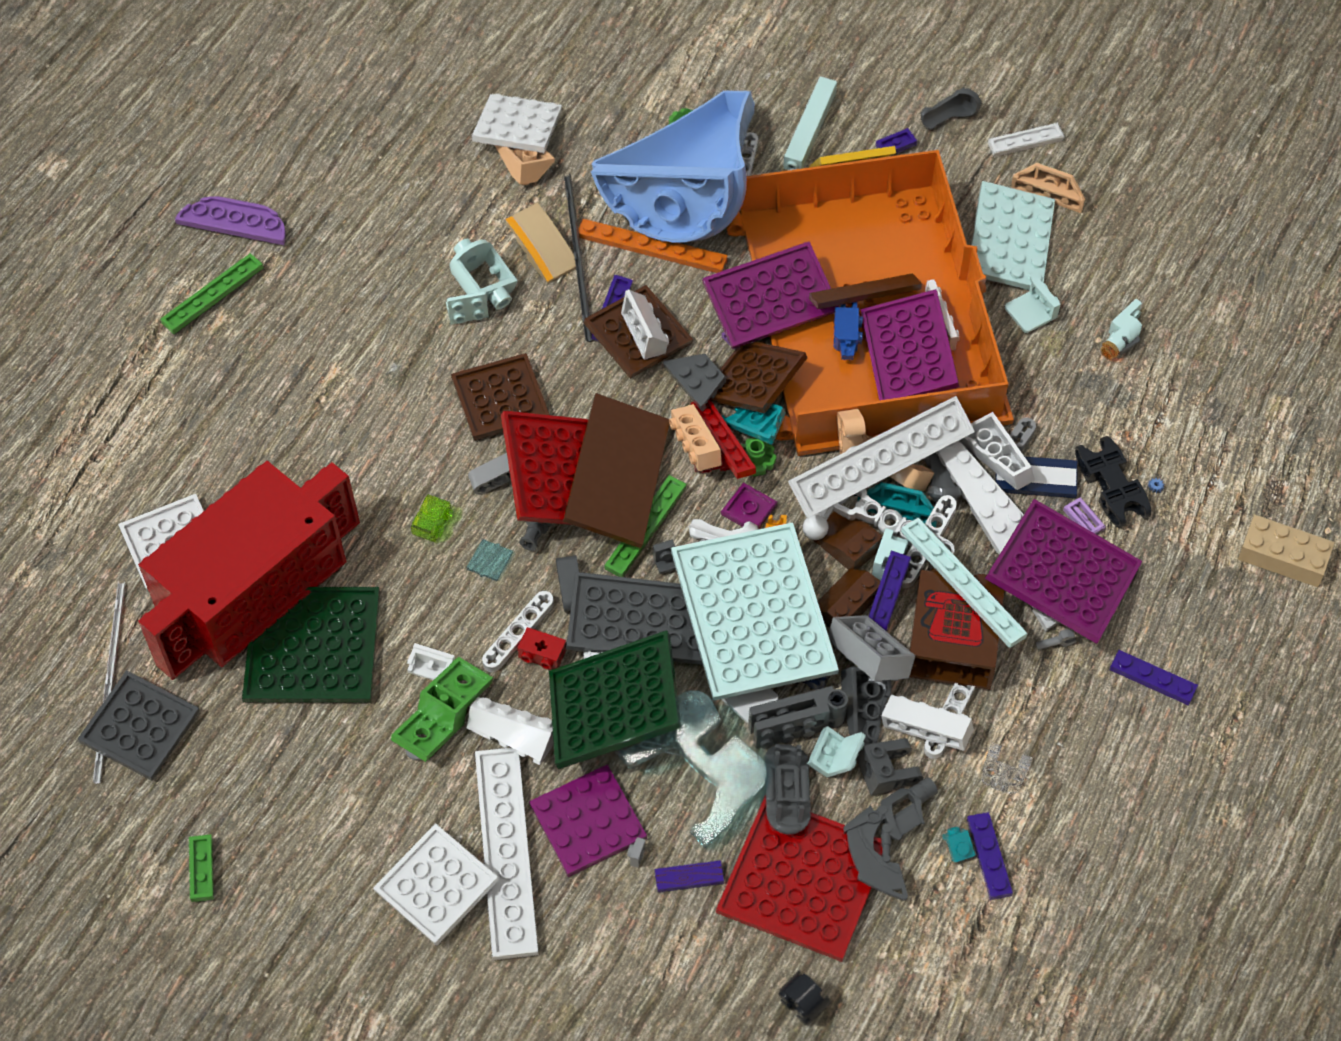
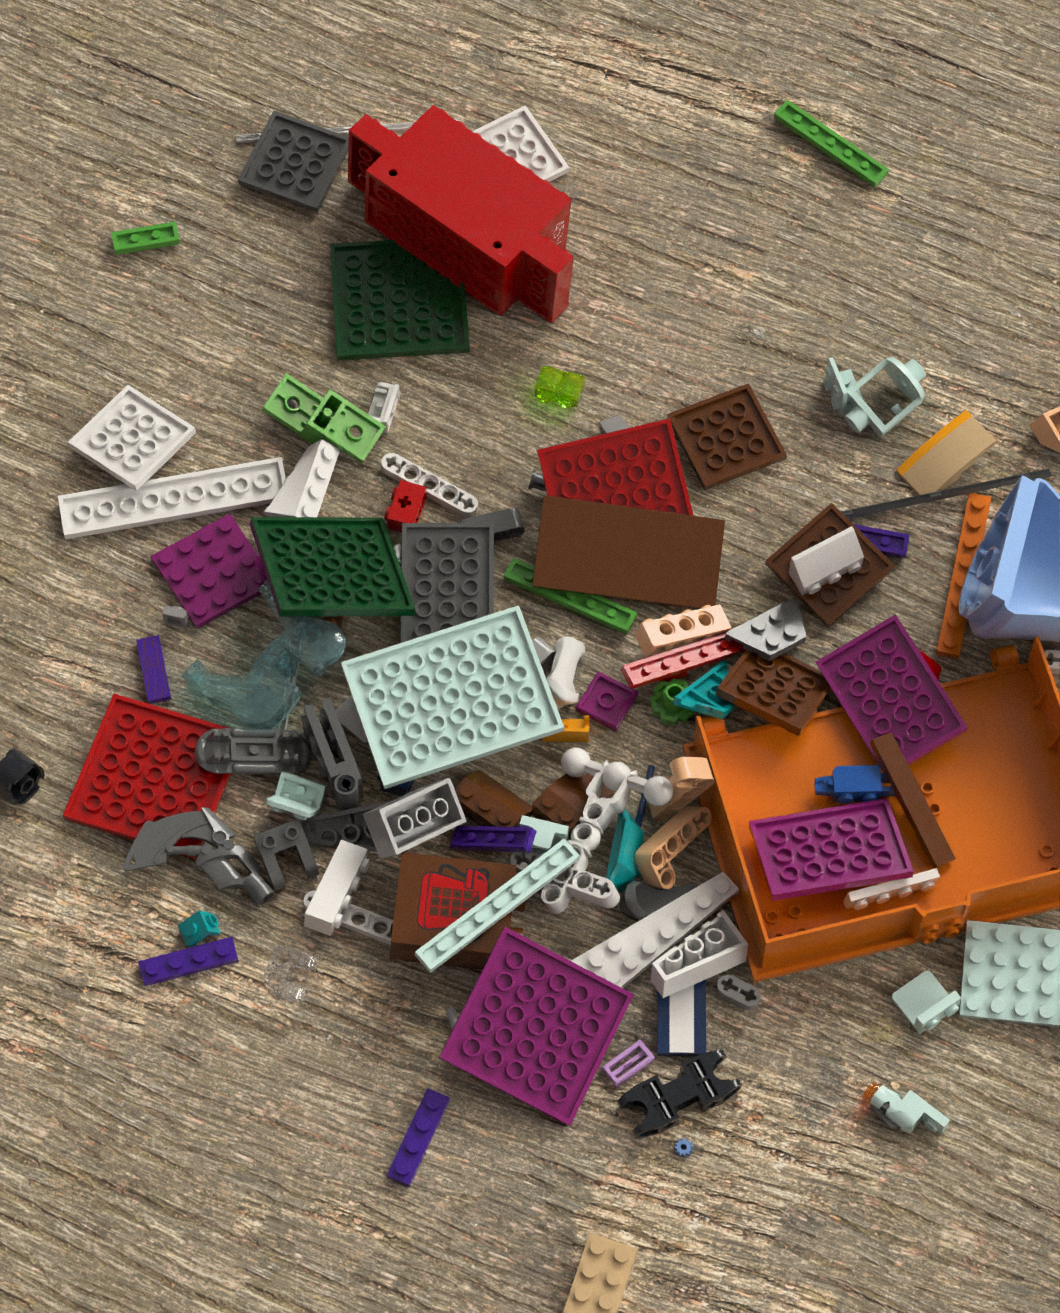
camera: 85 degrees right, 5 degrees up
medium lavender plate [175,196,286,245] -> none
clear light blue piece [466,539,513,581] -> none
dark grey bracket [653,539,676,574] -> none
white plate [788,396,975,518] -> none

